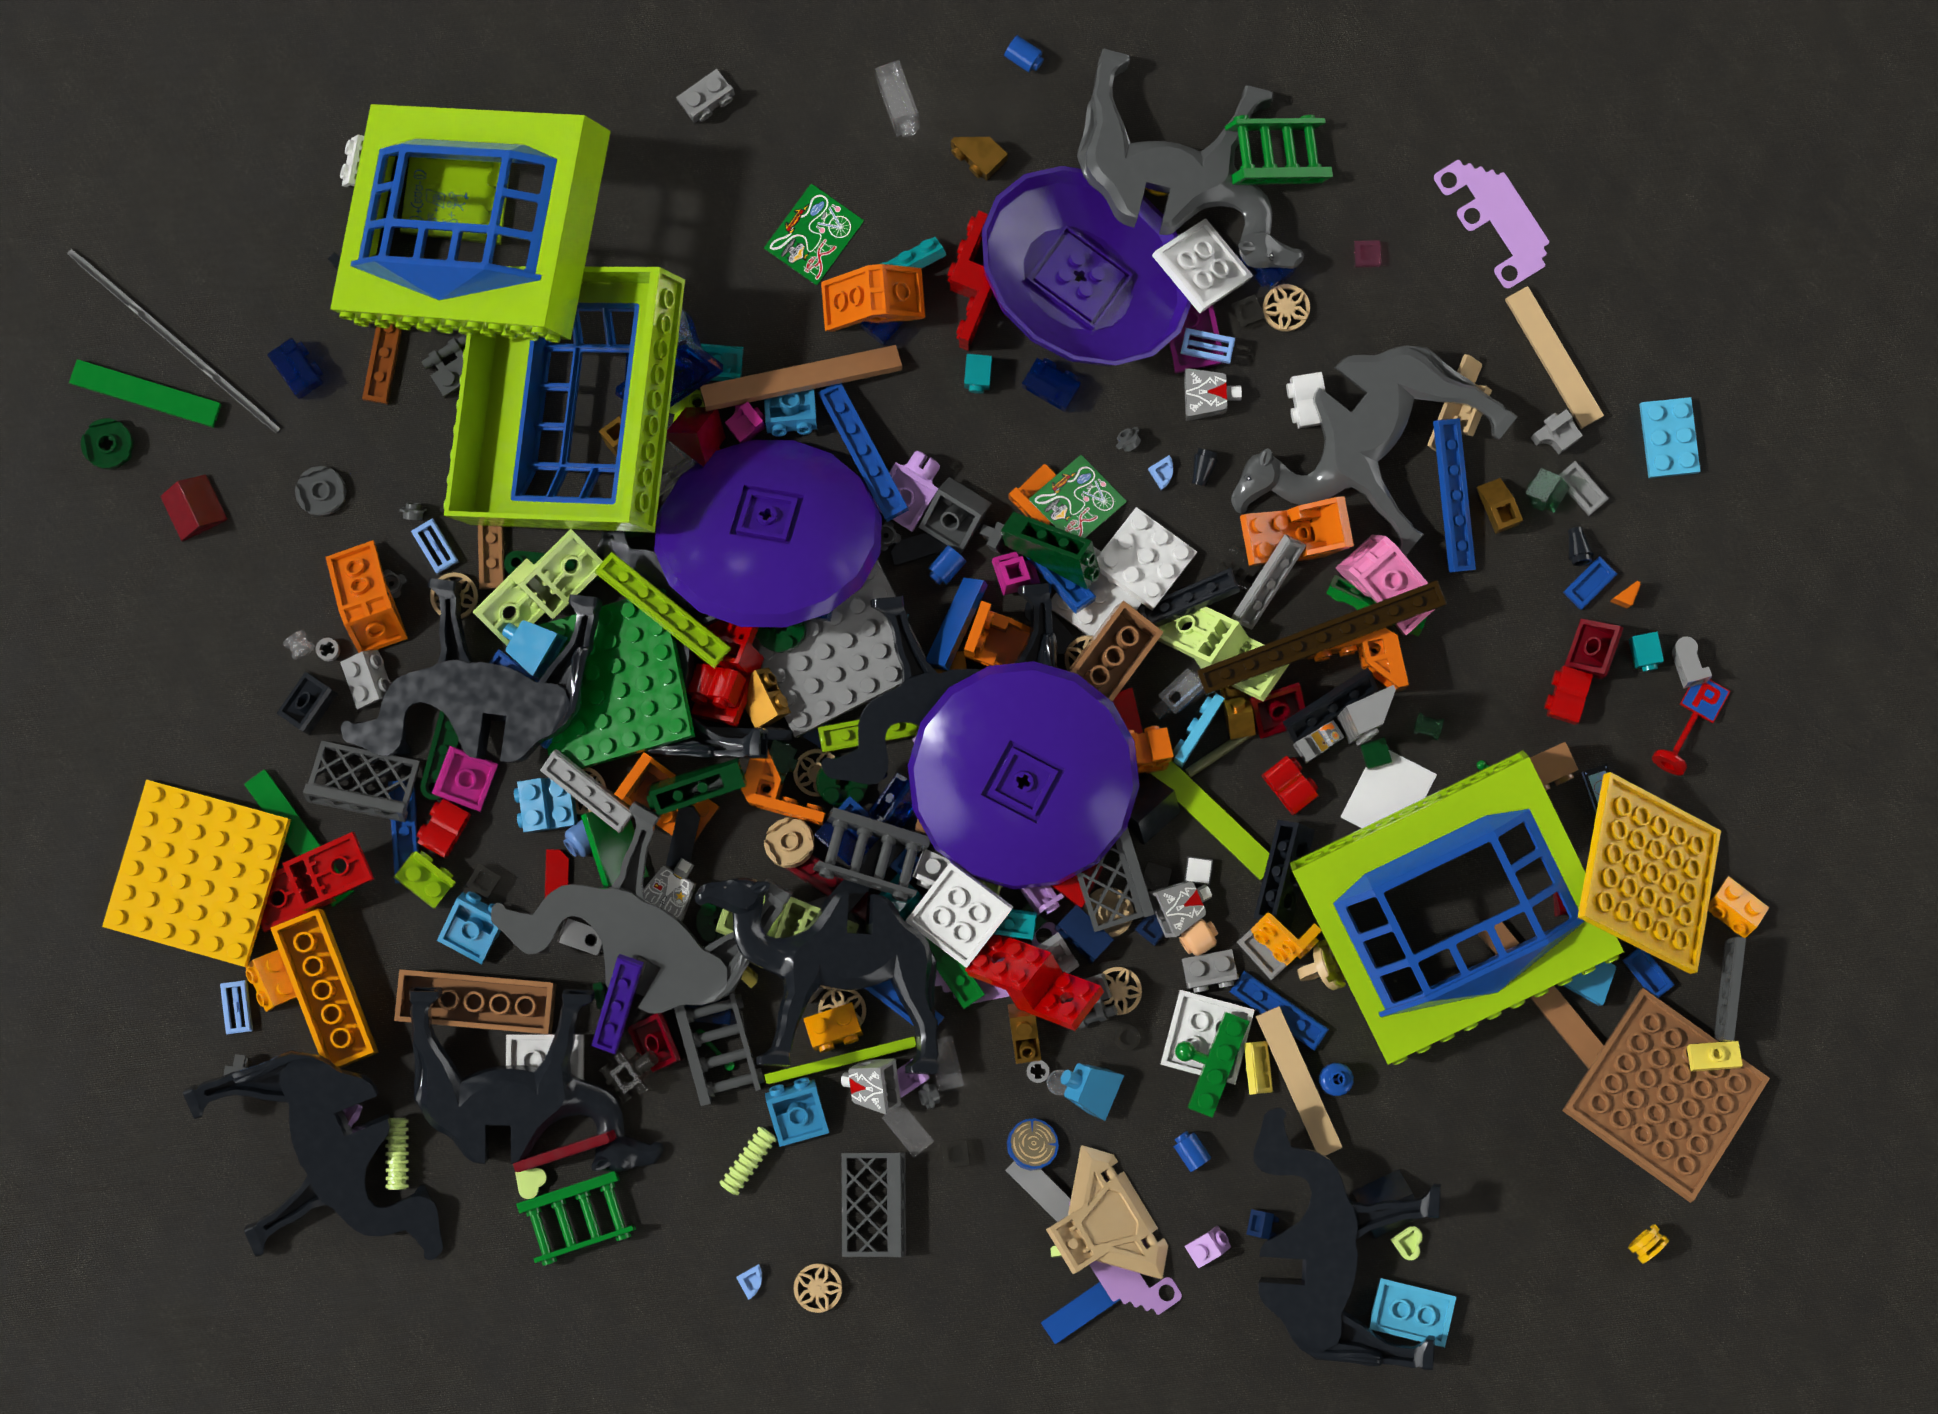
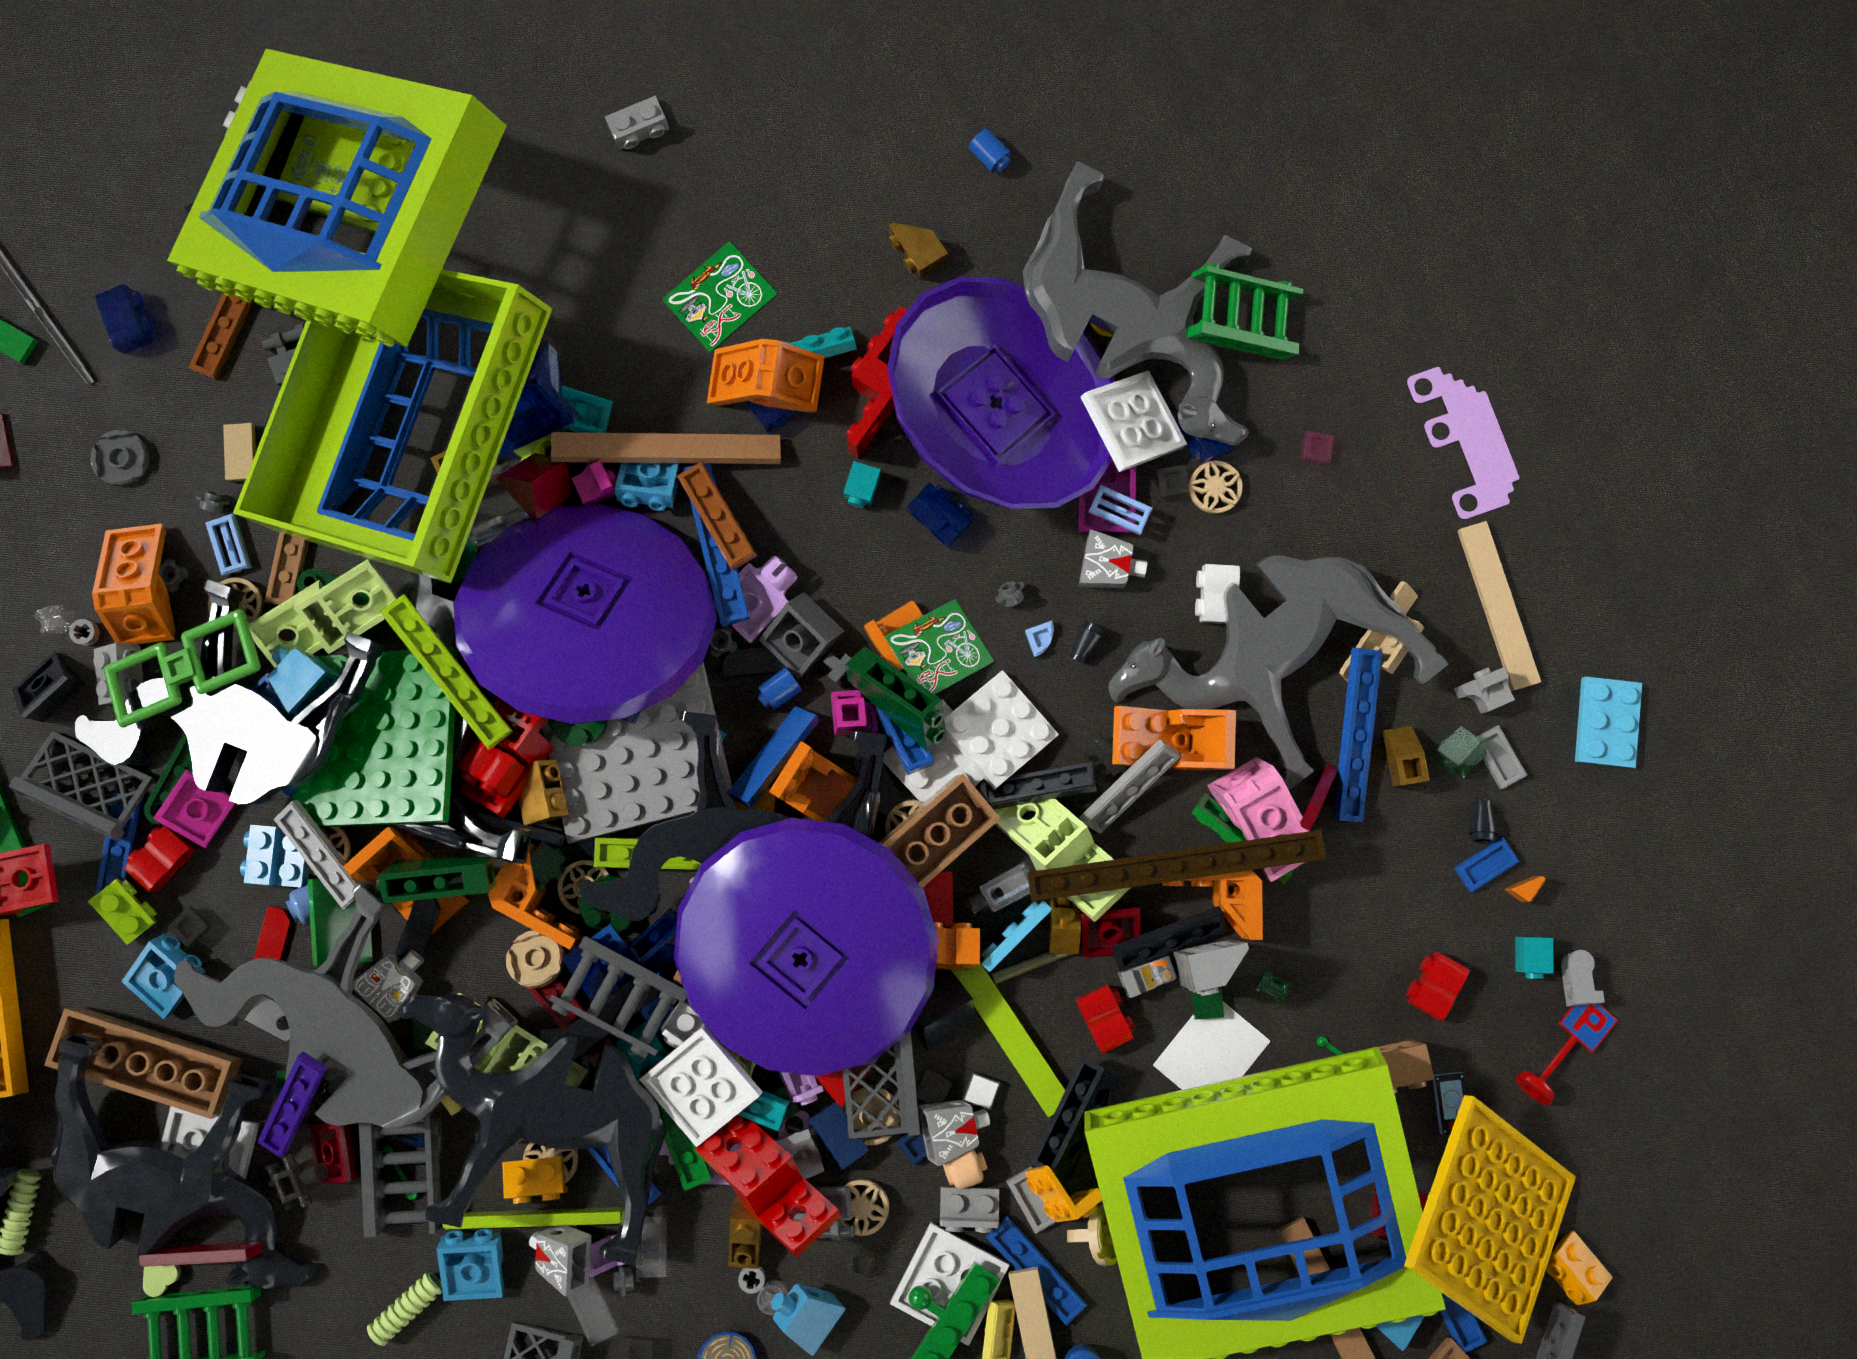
camera: 10 degrees right, 0 degrees up
clear window [875,60,920,137] -> none
dark red slope [1564,619,1623,679] -> none
none -> bright green bar [103,609,261,728]
none -> tan tile [223,423,256,482]
none -> dark orange tile [677,462,757,571]
none -> dark red tile [1300,764,1338,831]

